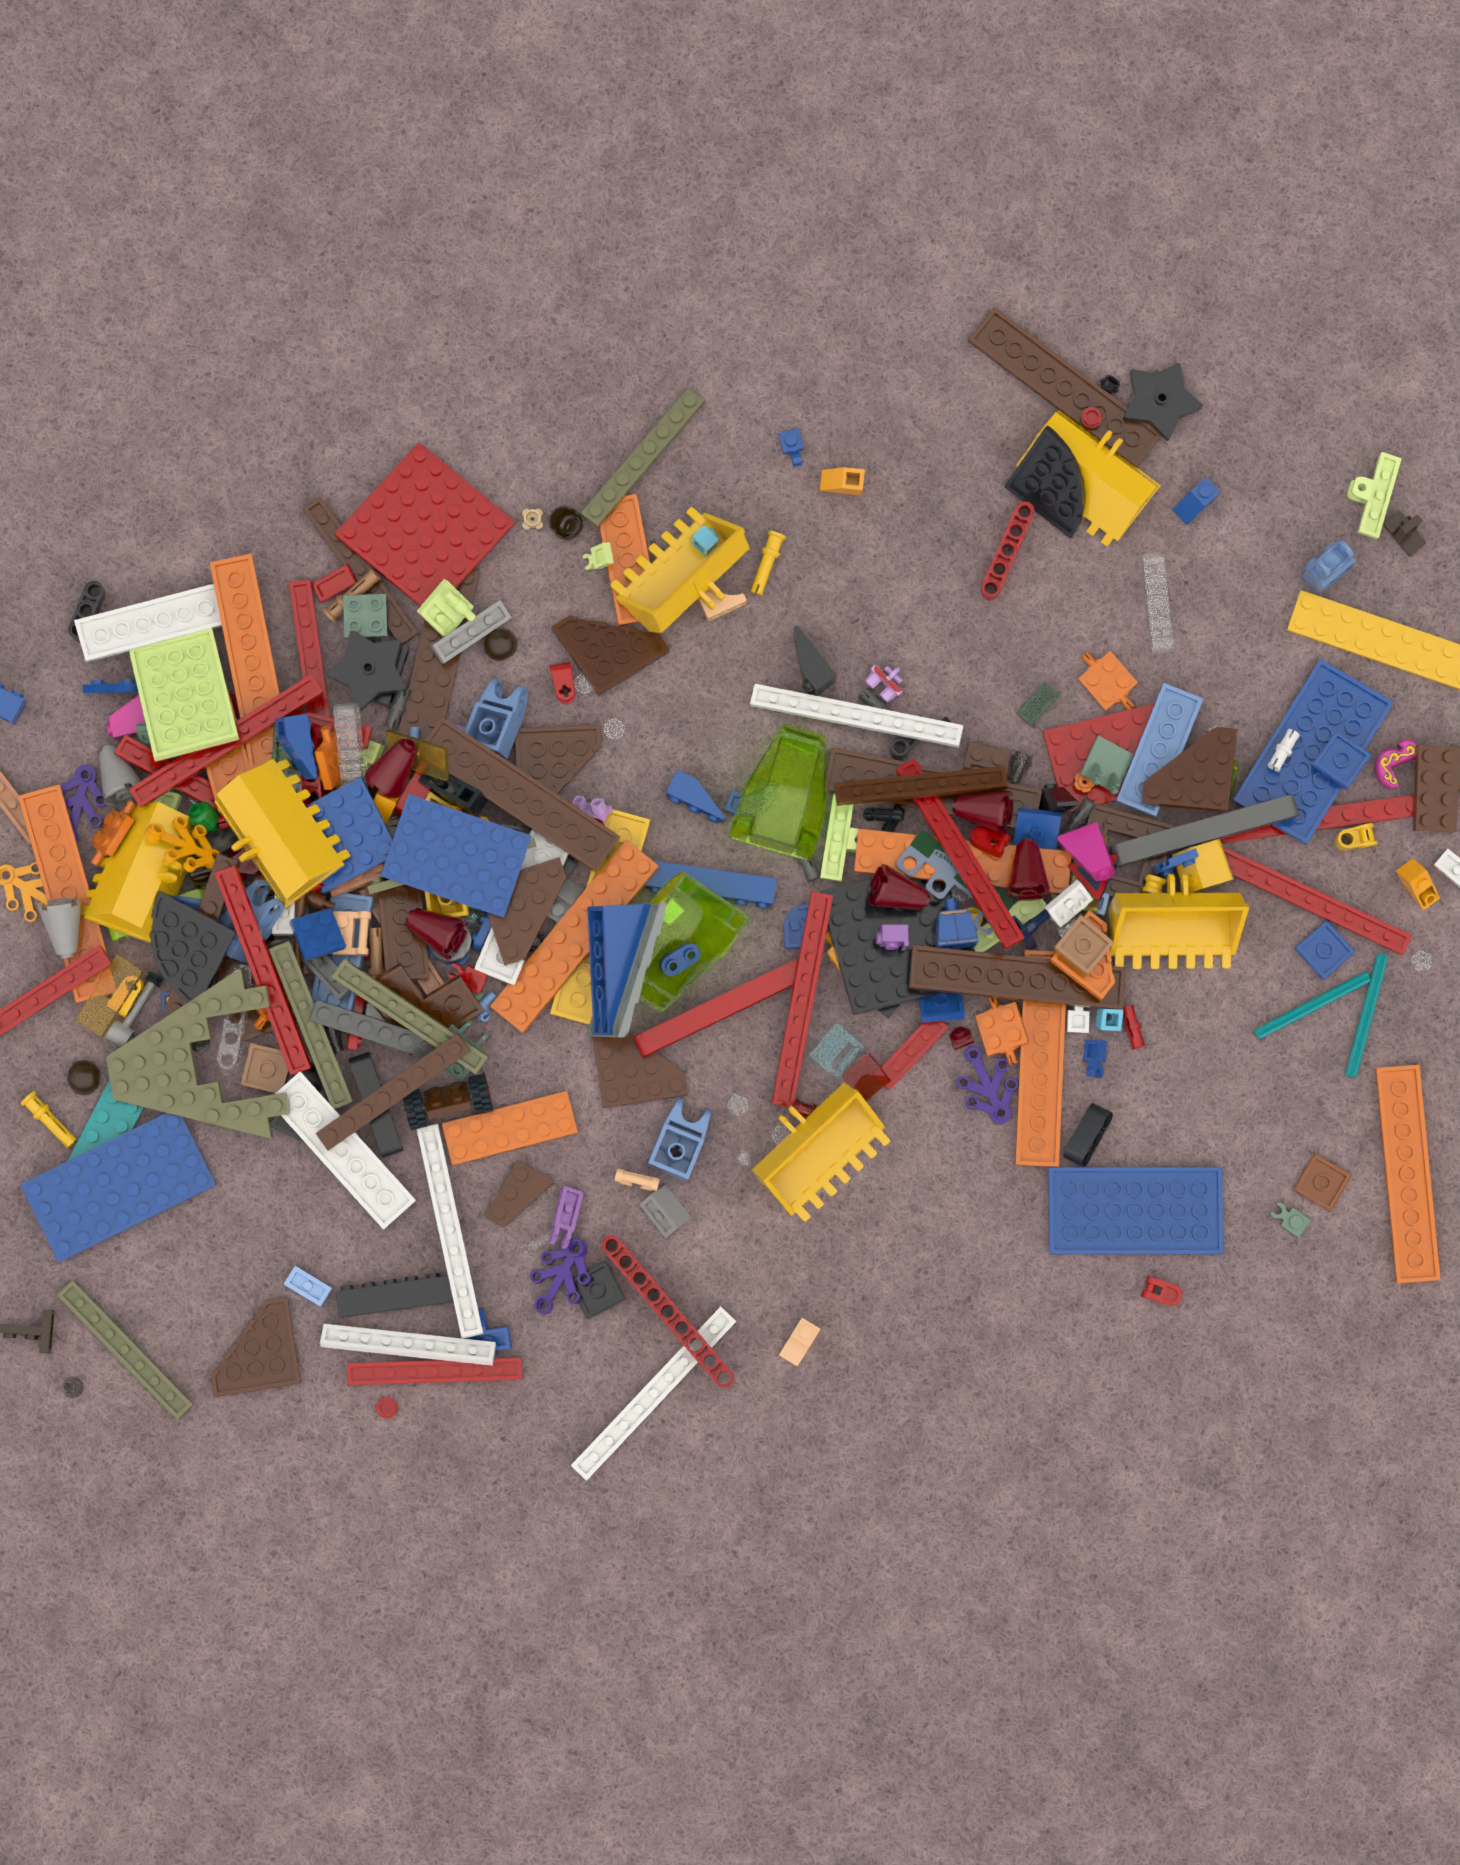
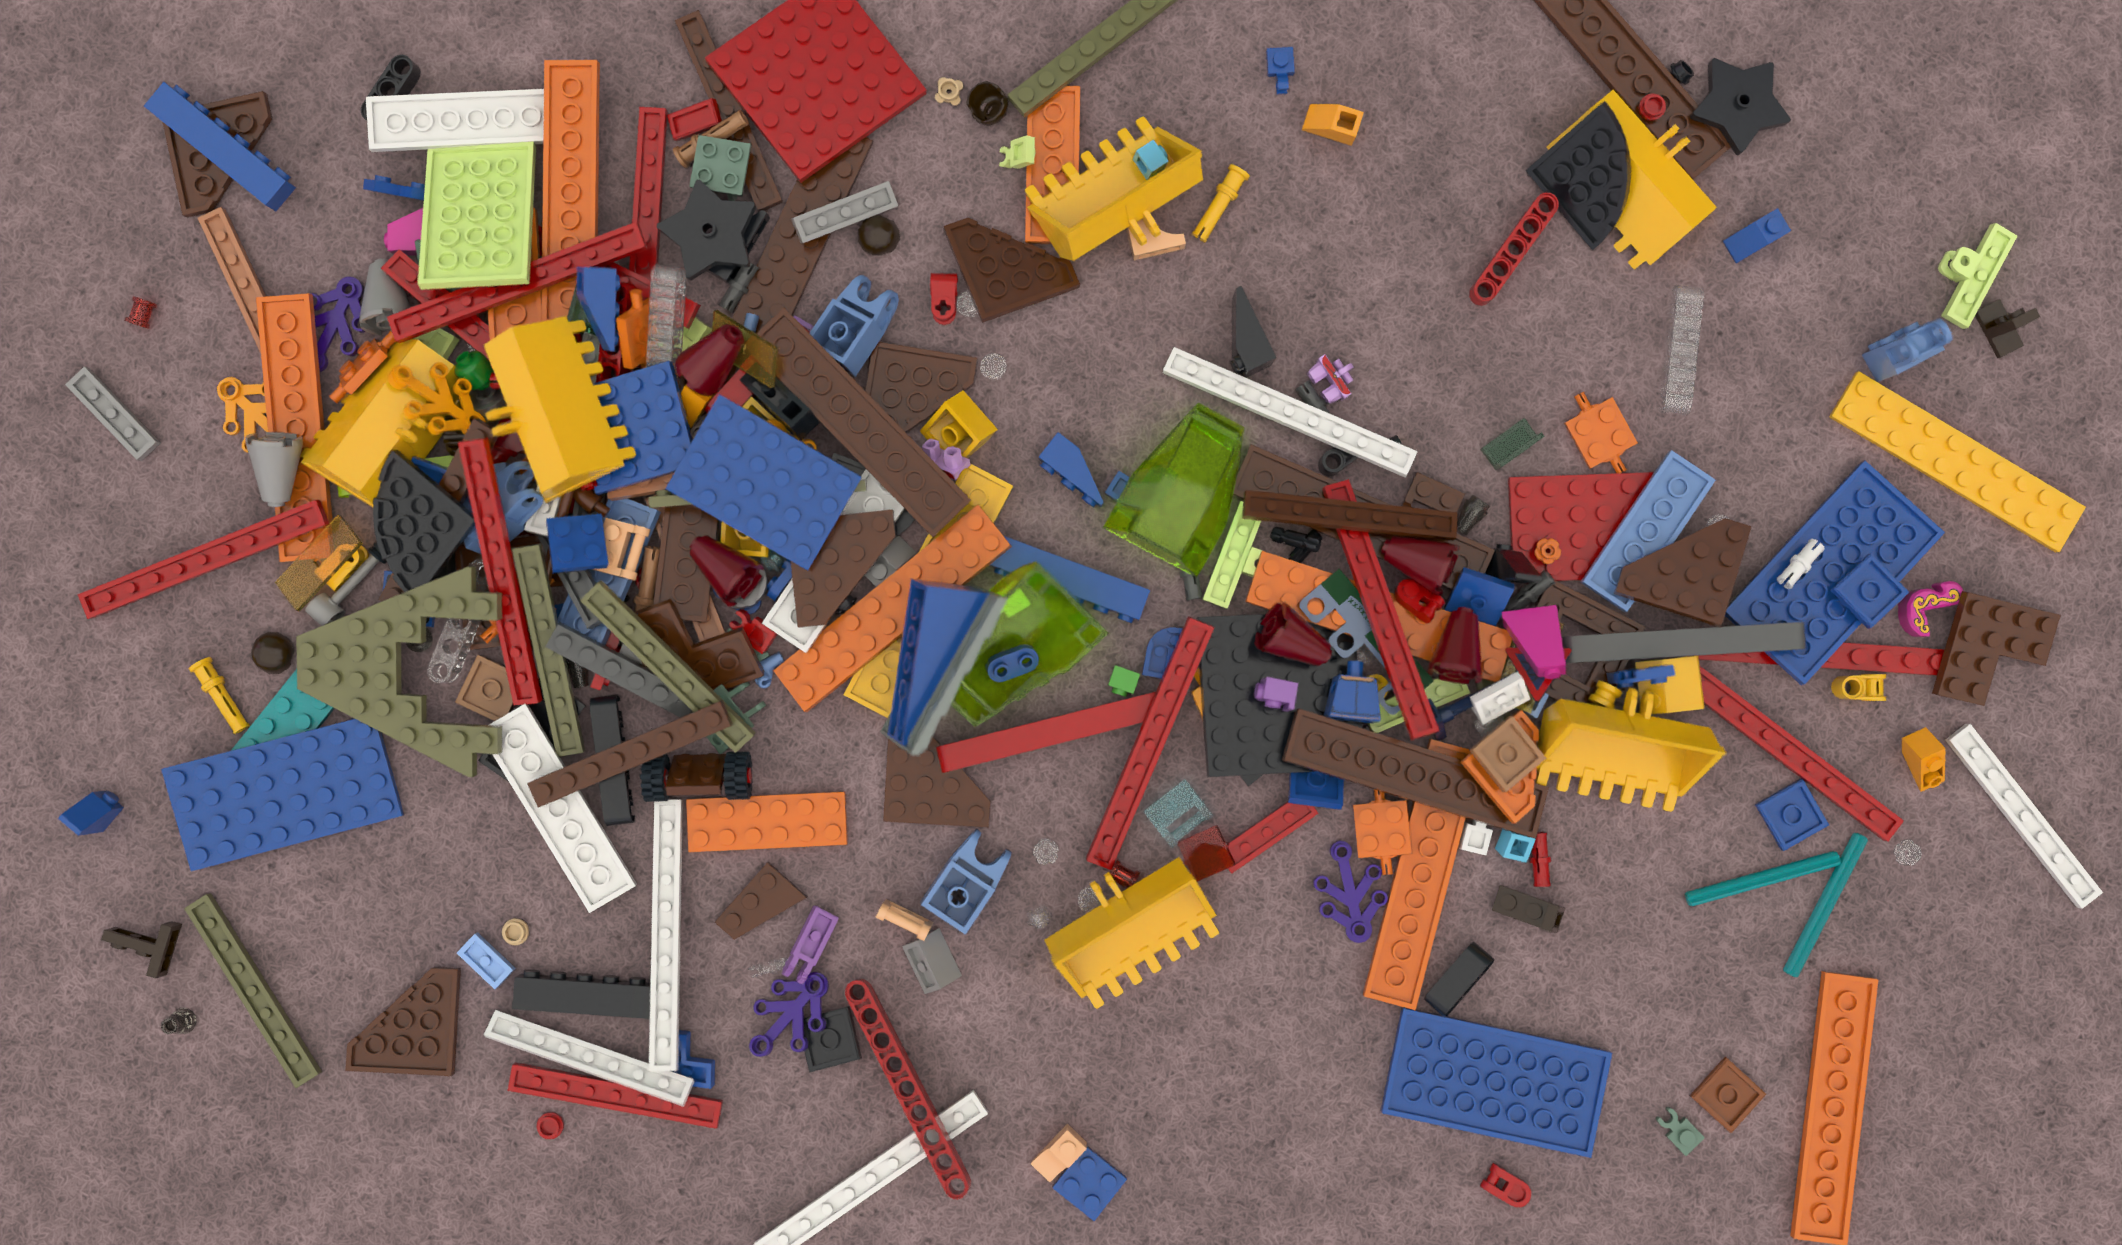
camera: 20 degrees right, 5 degrees up
yellowish green plate [417,579,476,637] -> none
dark red plate [950,1027,974,1051] -> none
sand green plate [1080,735,1134,795] -> none
blue plate [1083,1040,1107,1078] -> none
none -> tan plate [502,918,529,945]
none -> yellow slope [920,390,998,459]
none -> blue plate [1052,1146,1127,1221]
none -> bright green plate [1108,665,1140,697]
none -> dark brown bracket [1492,885,1565,933]

